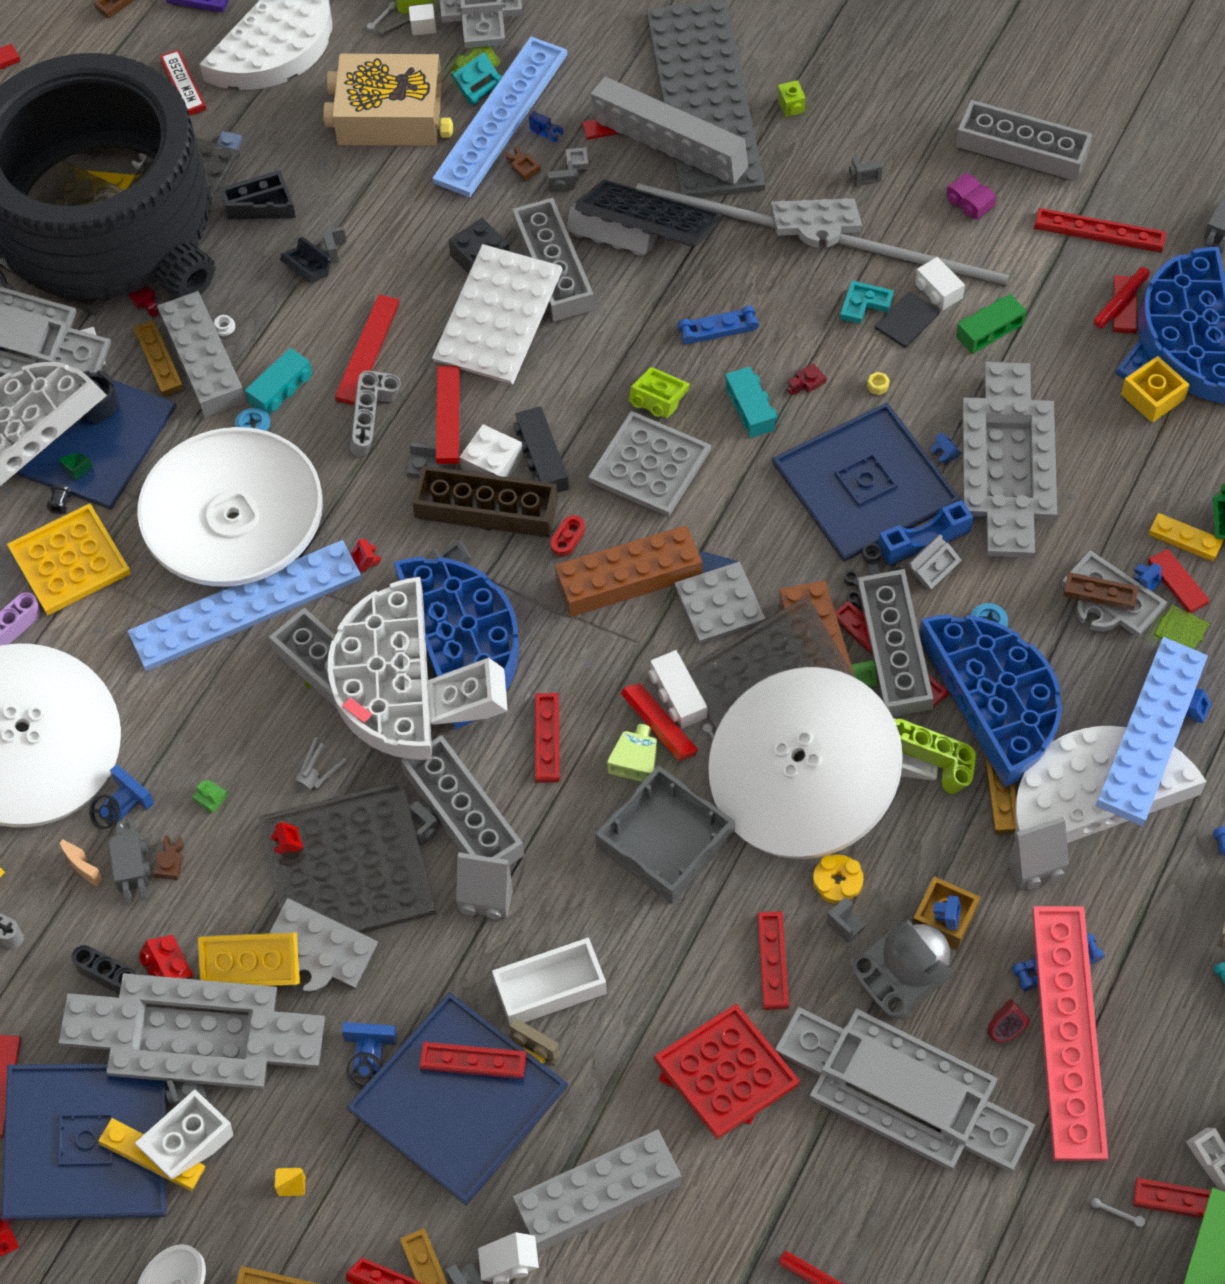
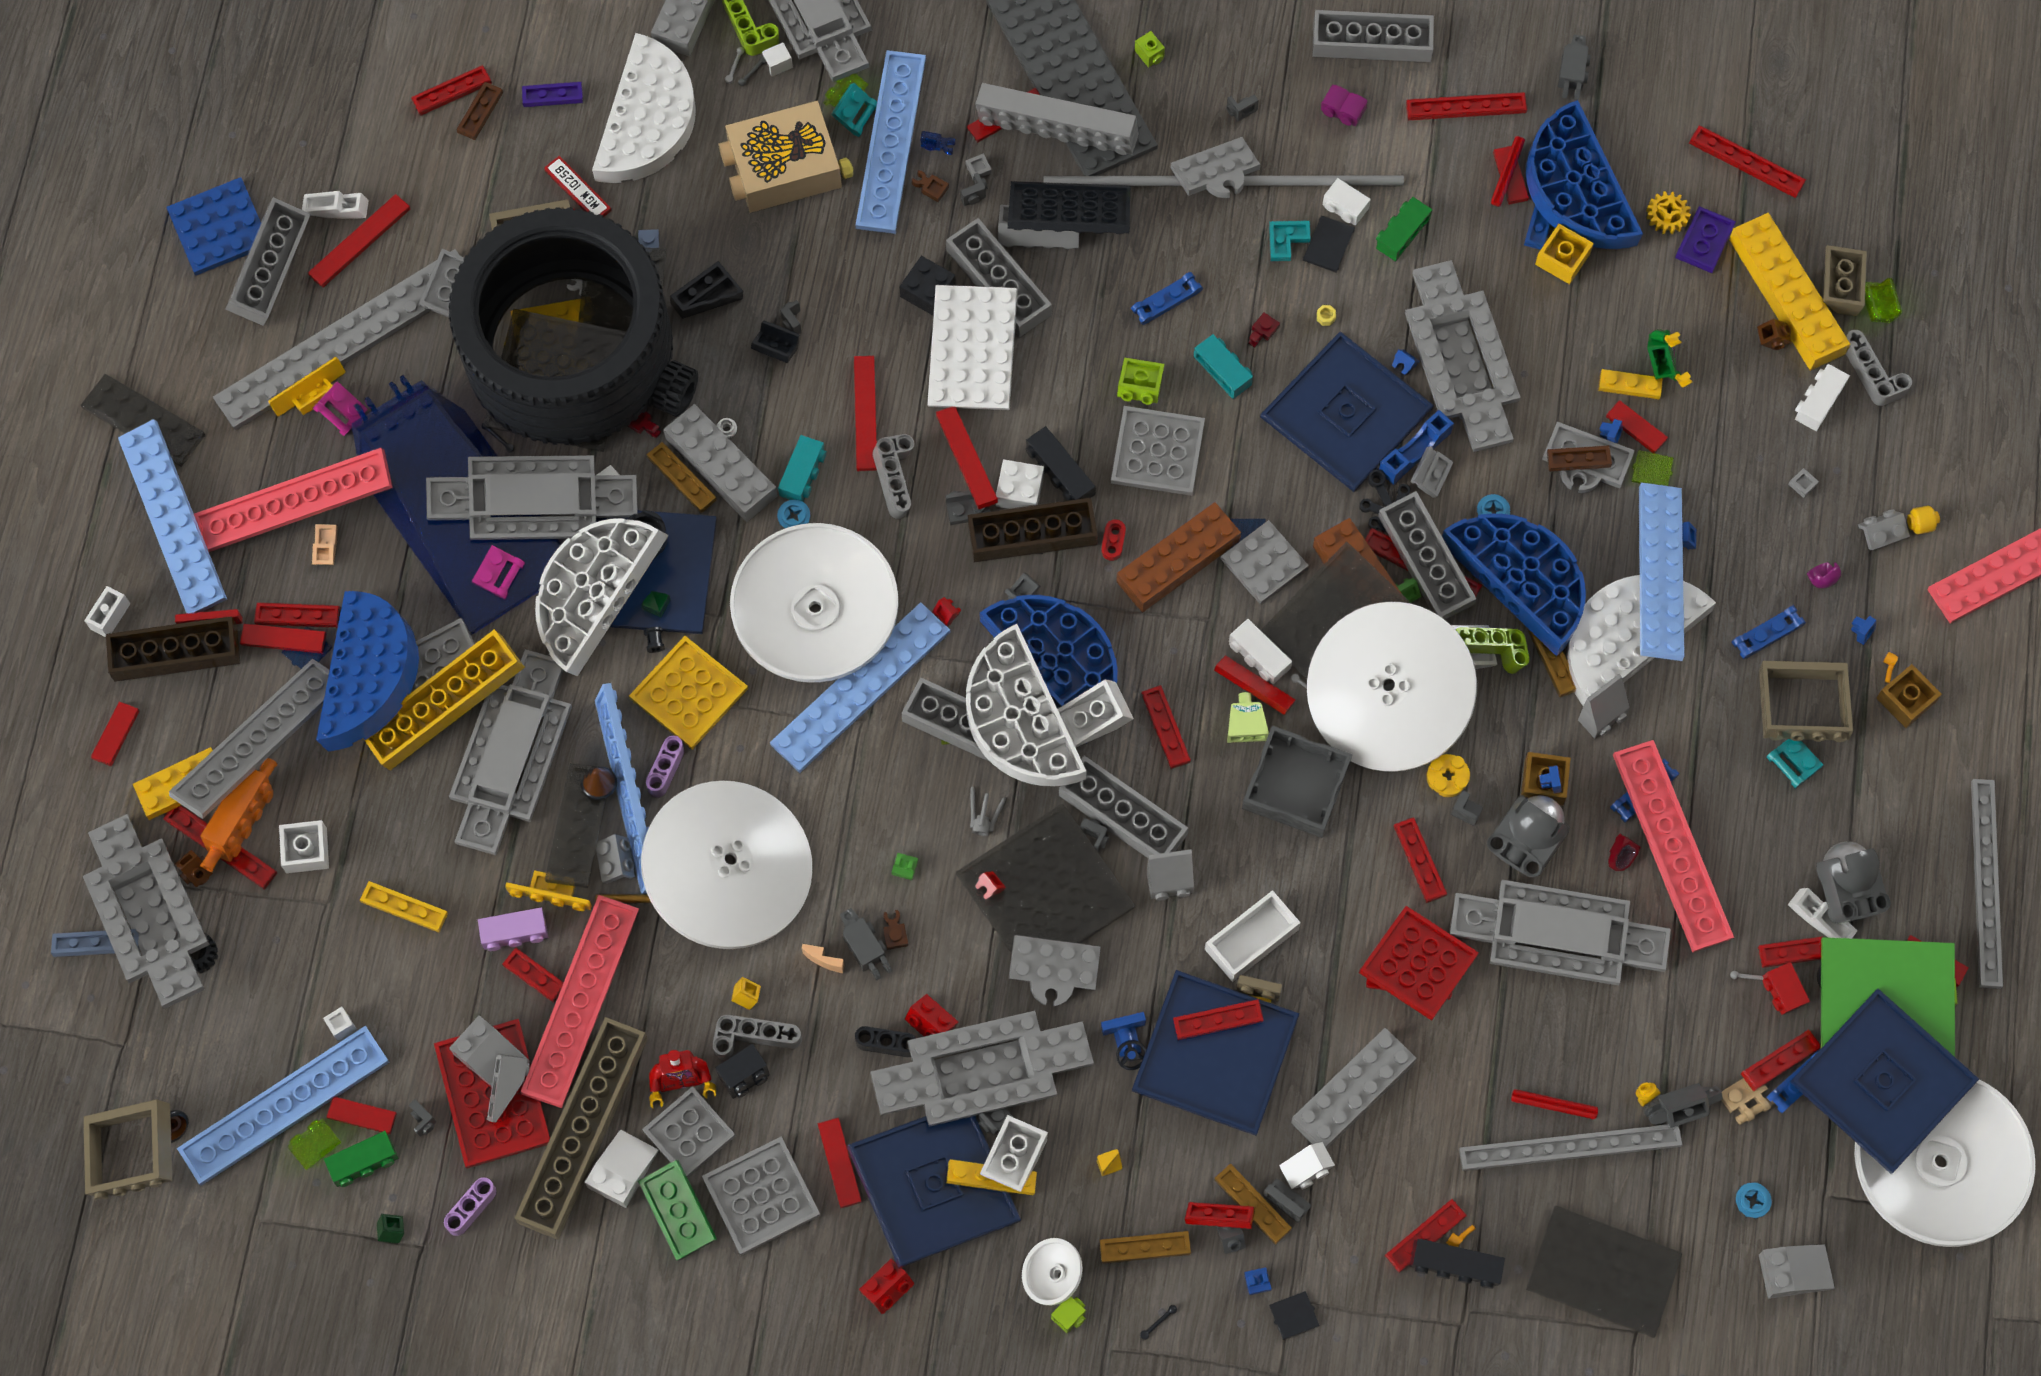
camera: 20 degrees left, 10 degrees up
blue piece [89,764,154,829] -> none
yellow plate [198,932,300,986] -> none
coral piece [342,698,372,723] -> none
none -> red brick [1763,962,1810,1015]

